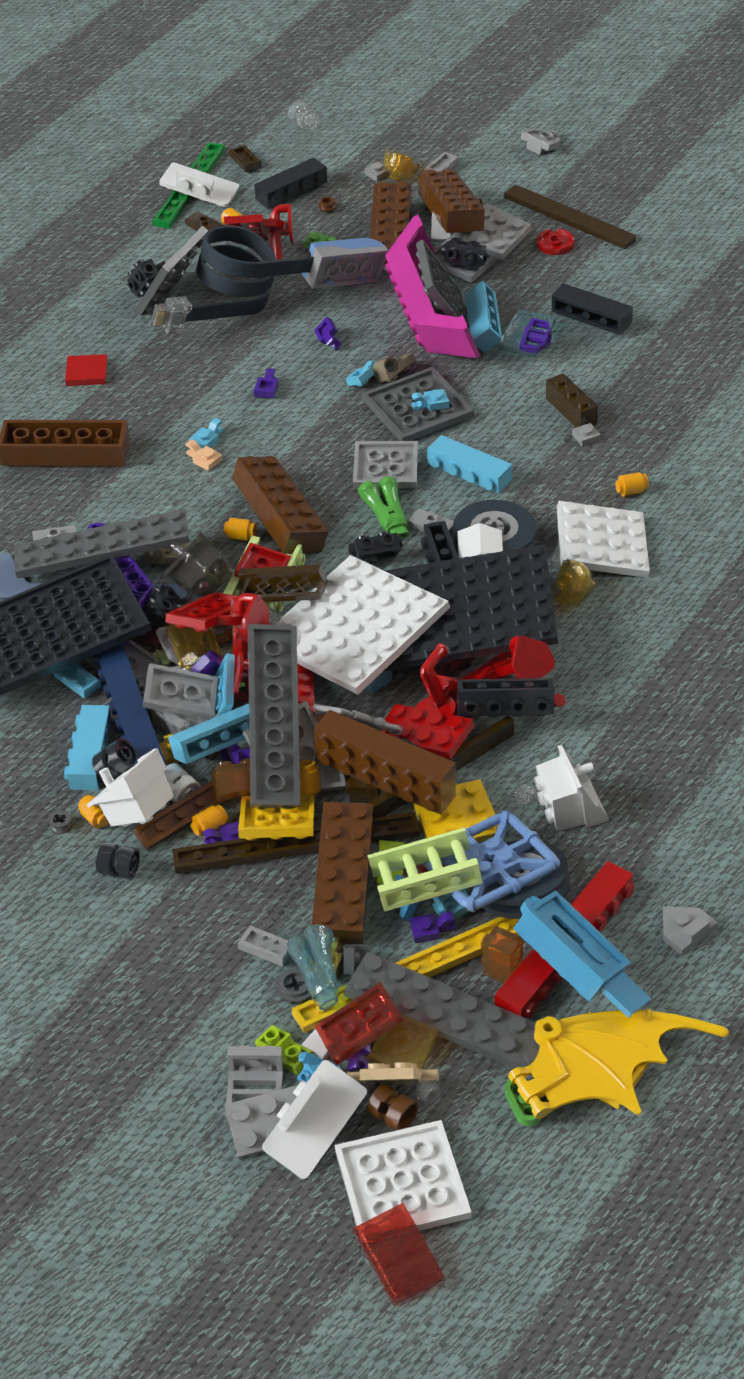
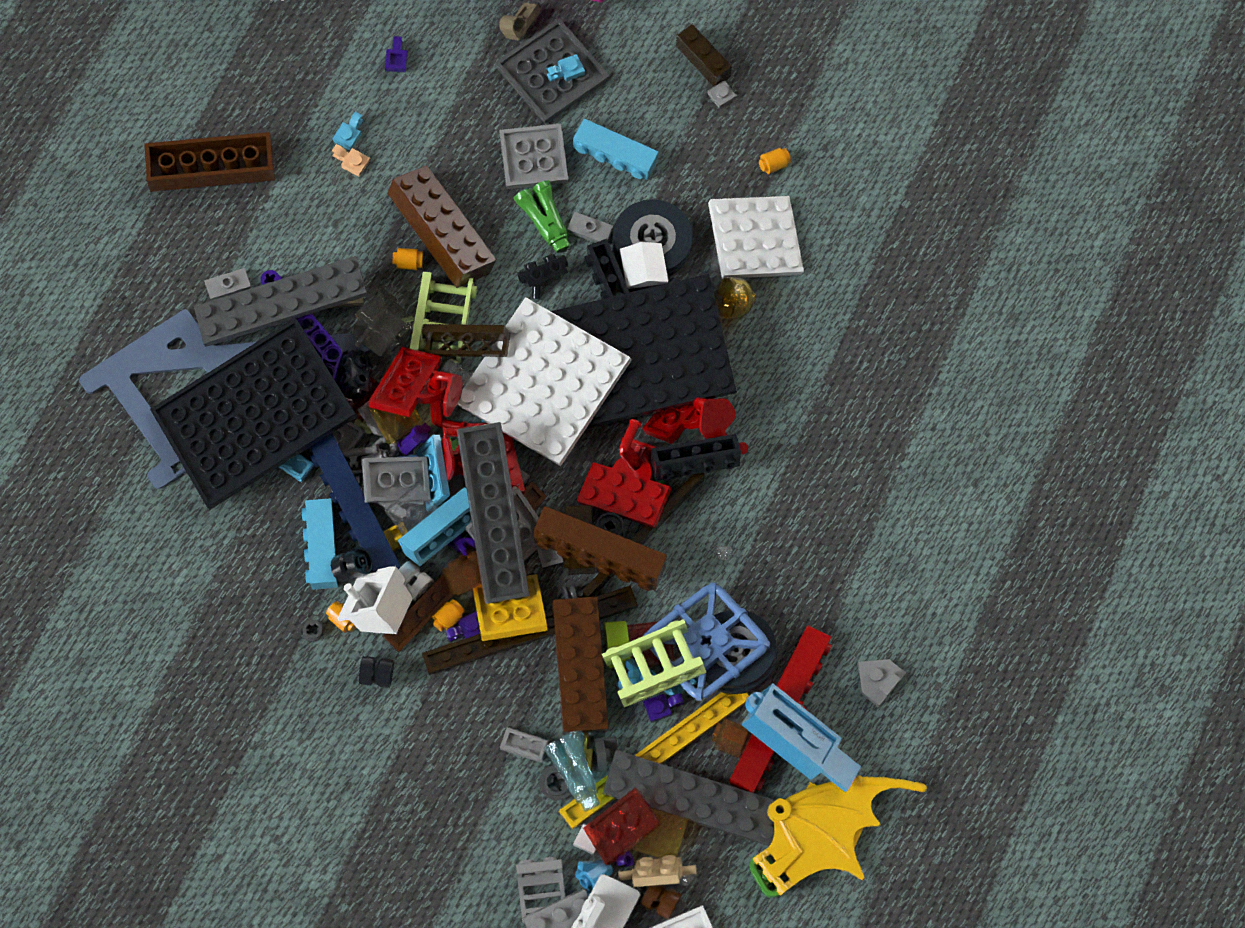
camera: 15 degrees left, 25 degrees up
red tile [65,354,108,386] -> none
red tile [234,542,291,578] -> none
lime slope [254,1025,314,1075] -> none
light orange brick [299,760,322,796] -> none
light grey piece [312,704,403,735] -> none
medium azure plate [345,360,376,387] -> none
yellow plate [412,779,499,843] -> none
white piece [534,745,609,831] -> none

